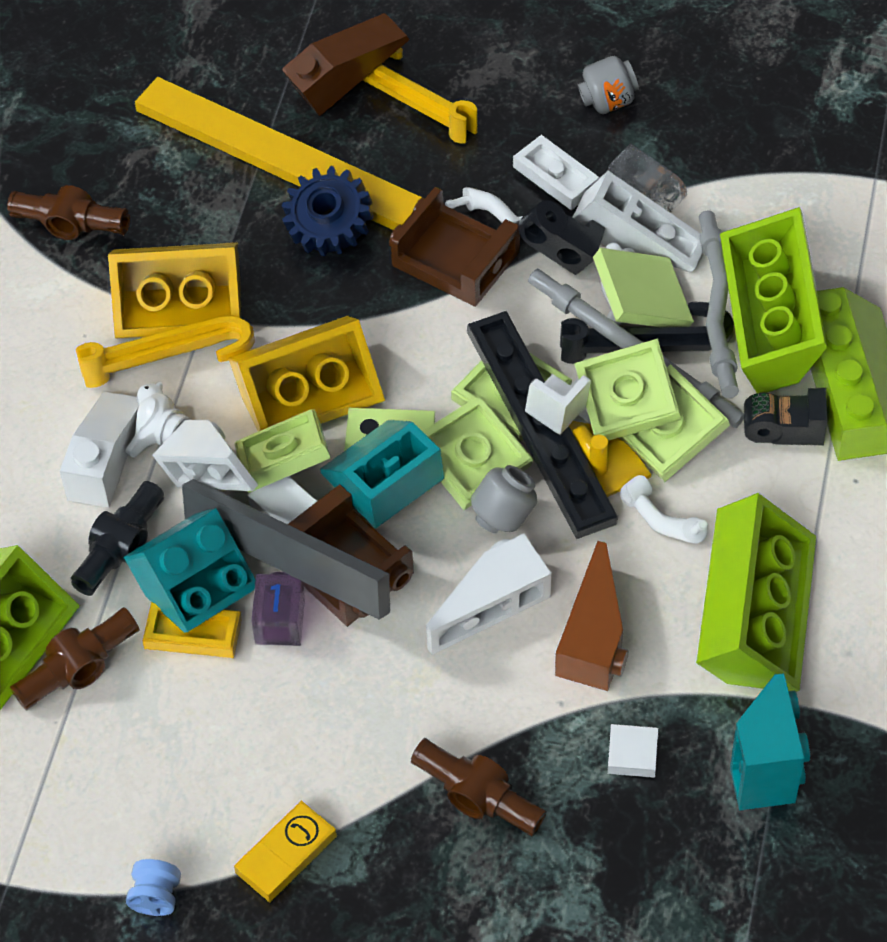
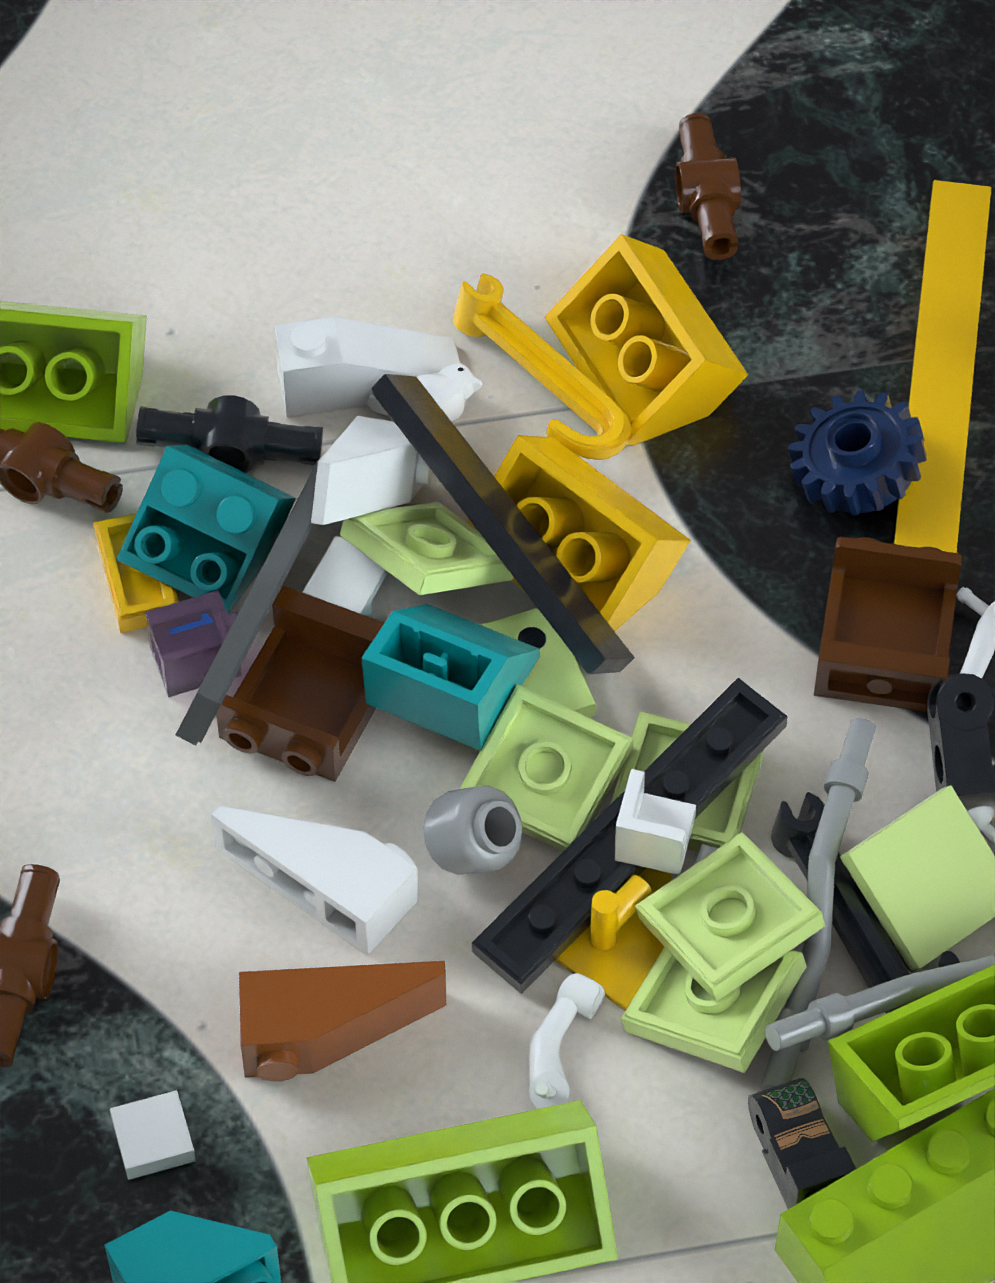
camera: 65 degrees right, 0 degrees up
none -> black tile [371,374,635,674]

